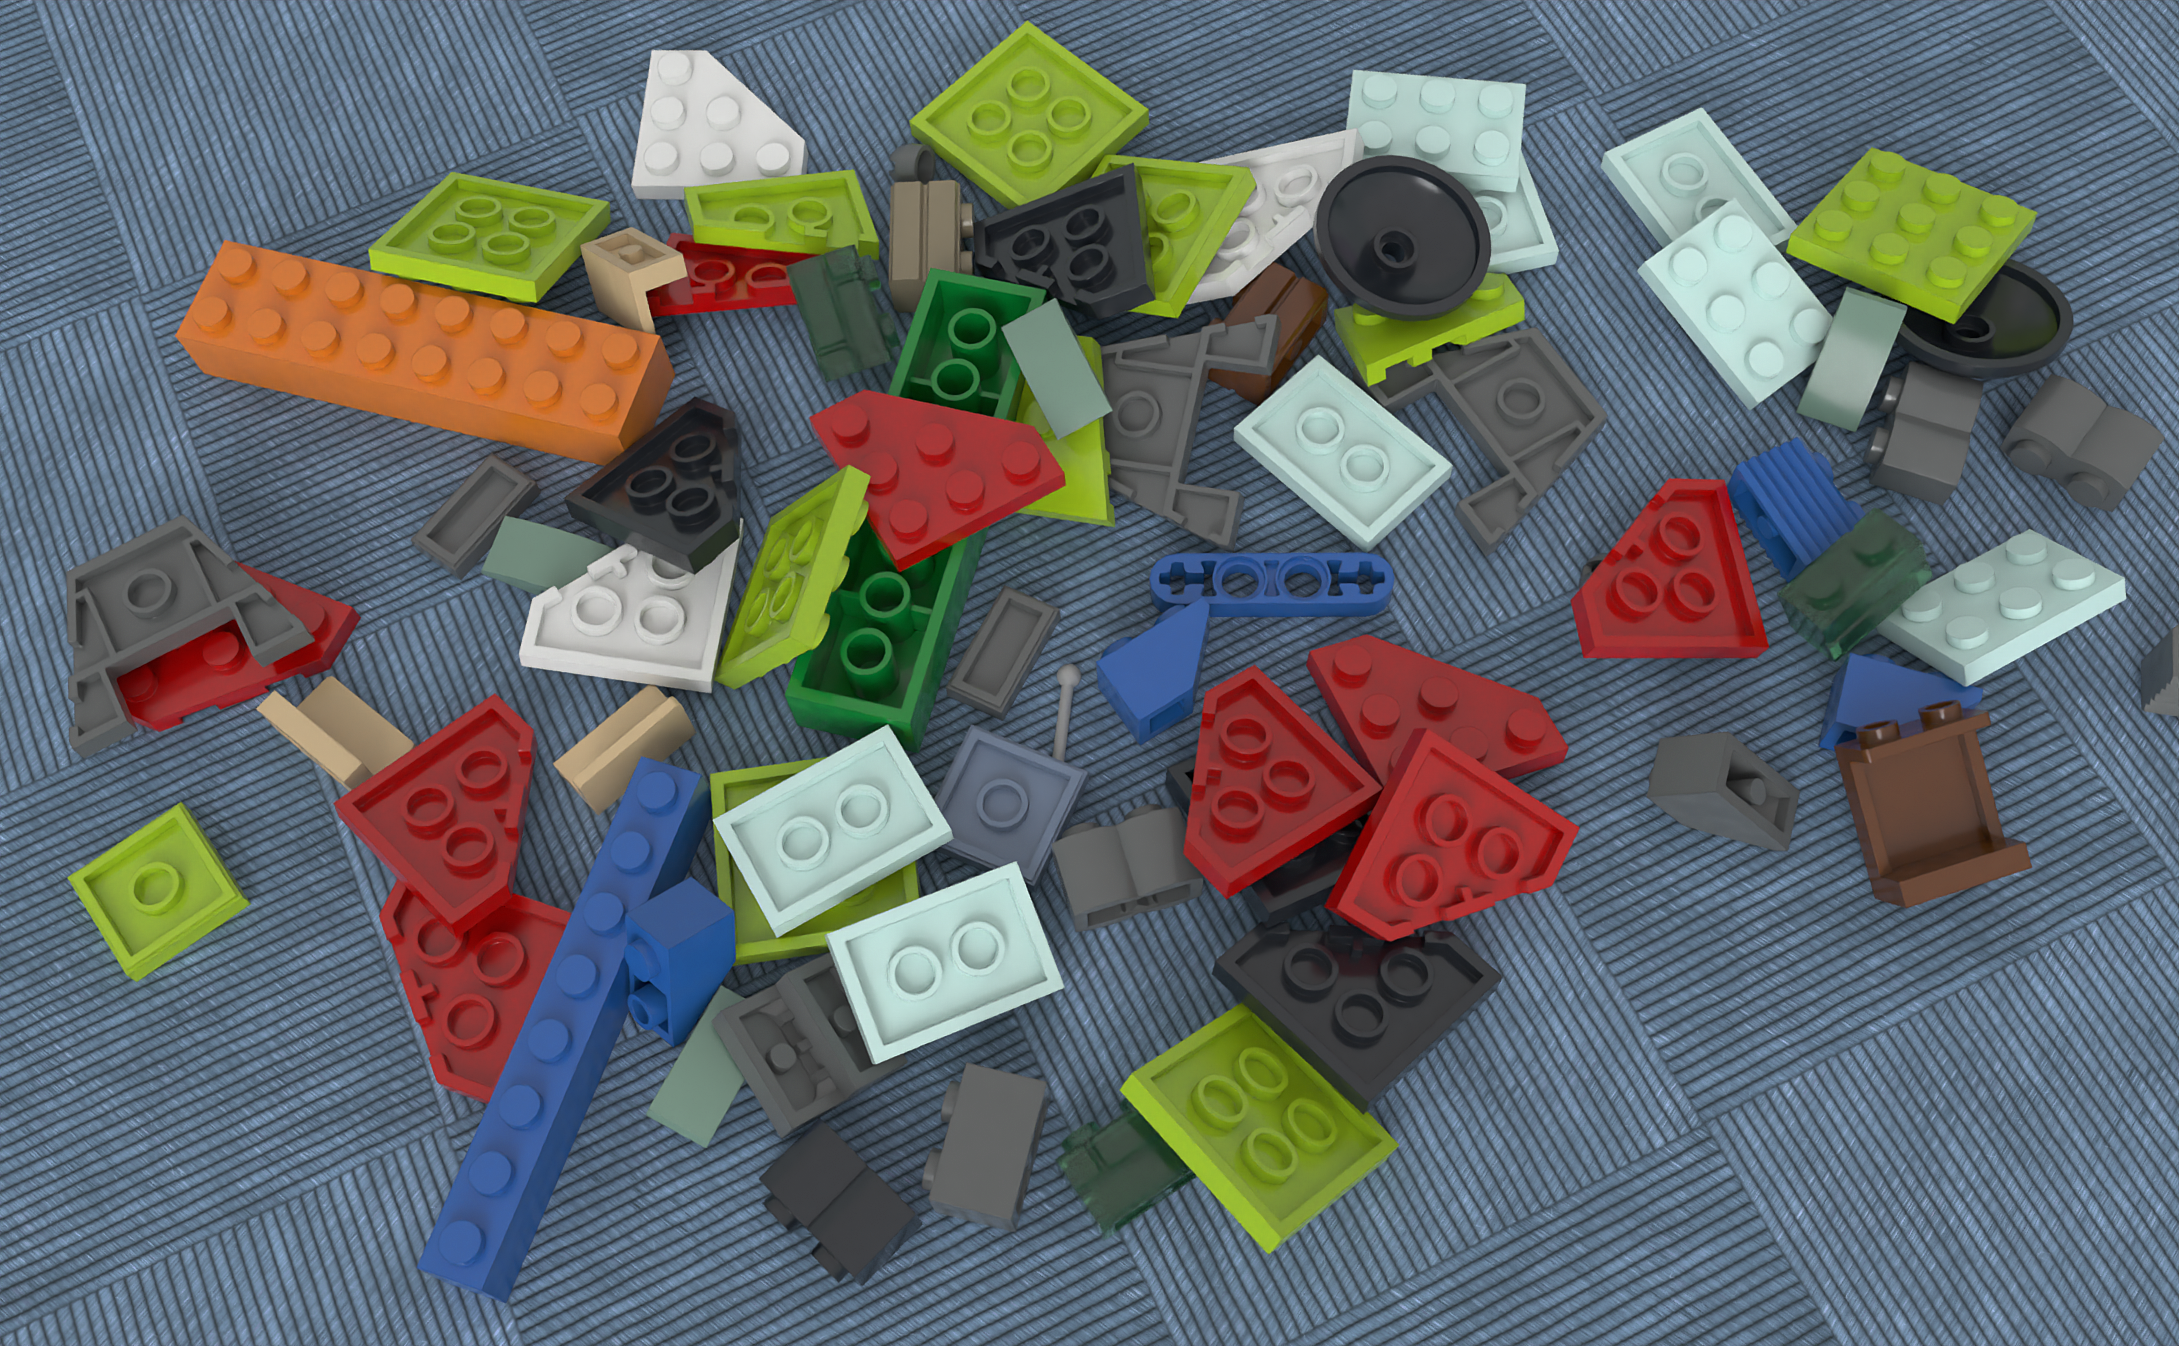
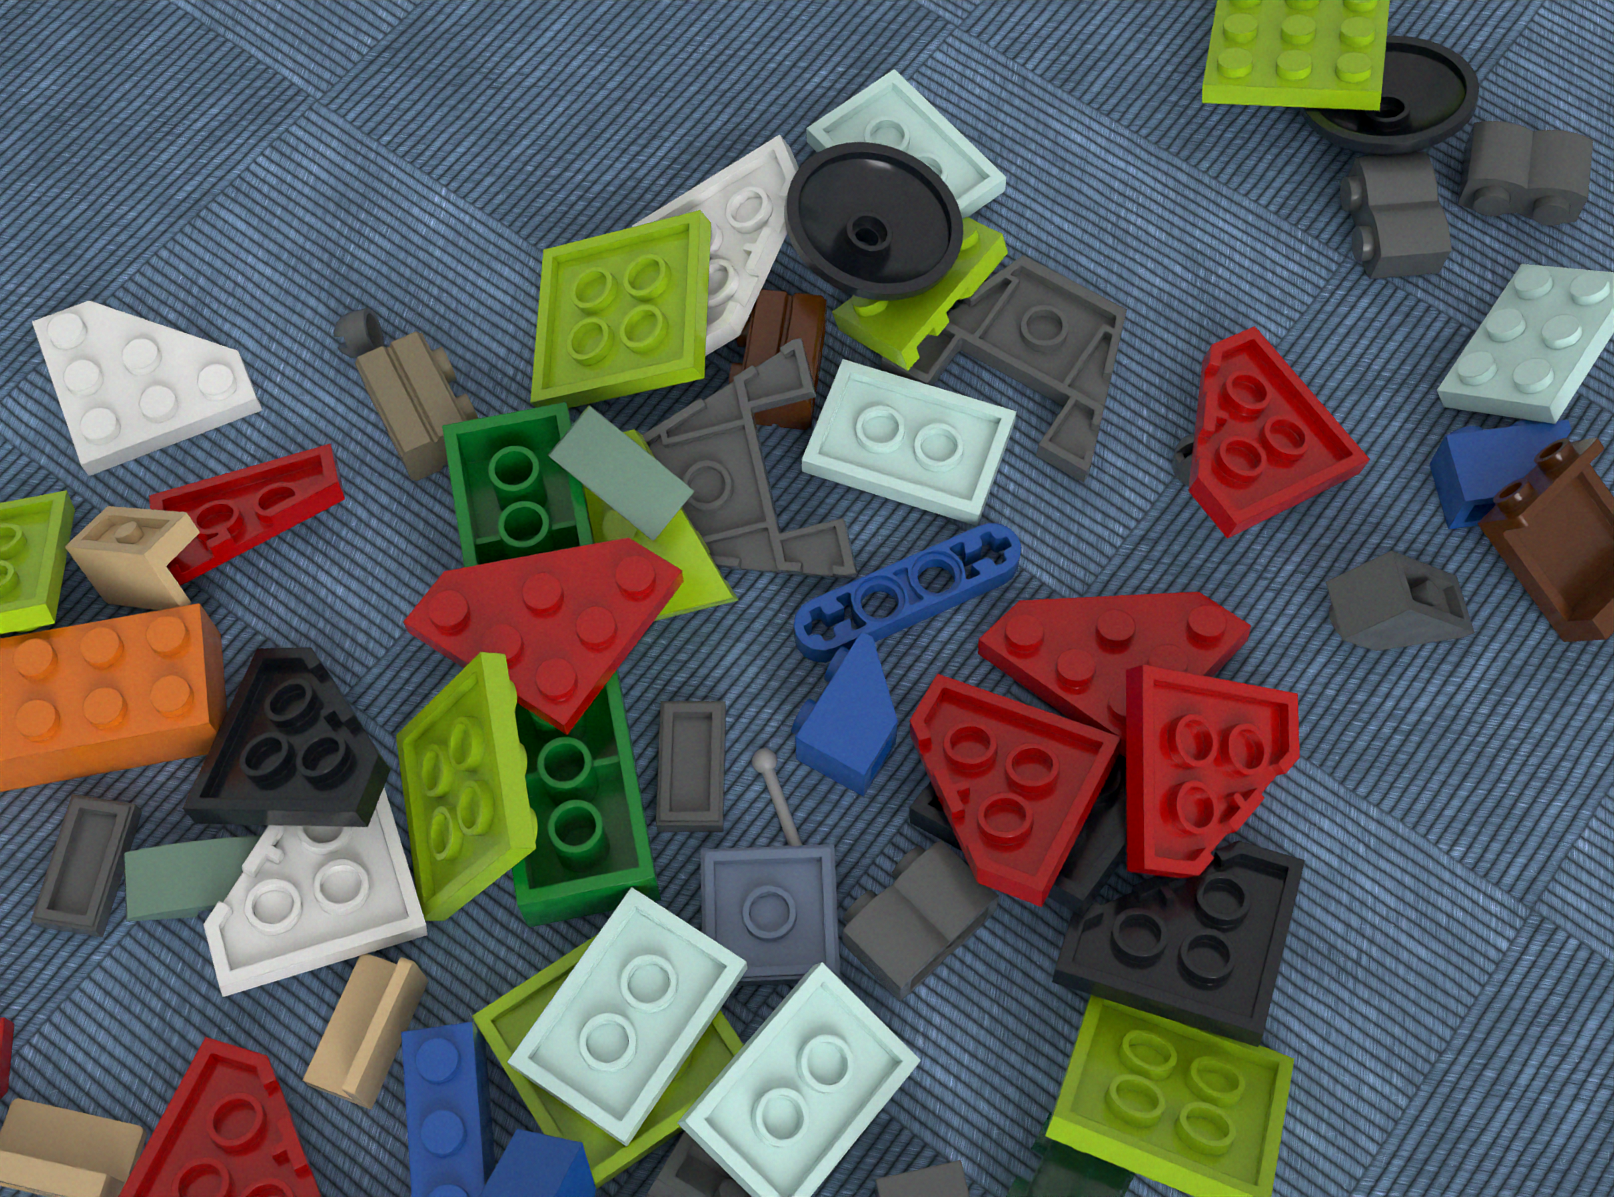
camera: 30 degrees left, 0 degrees up
lime wing [683,169,879,260] -> none
clear green brick [785,244,900,384] -> none
lime plate [909,20,1149,210] -> none
black plate [973,163,1156,320] -> none
light aqua plate [1346,70,1526,192] -> none
light aqua plate [1601,107,1798,253] -> none
light aqua plate [1637,197,1833,411] -> none
blue brick [1727,436,1871,589] -> none
clear green brick [1776,507,1933,663] -> none
sand green slope [1796,287,1908,432] -> none

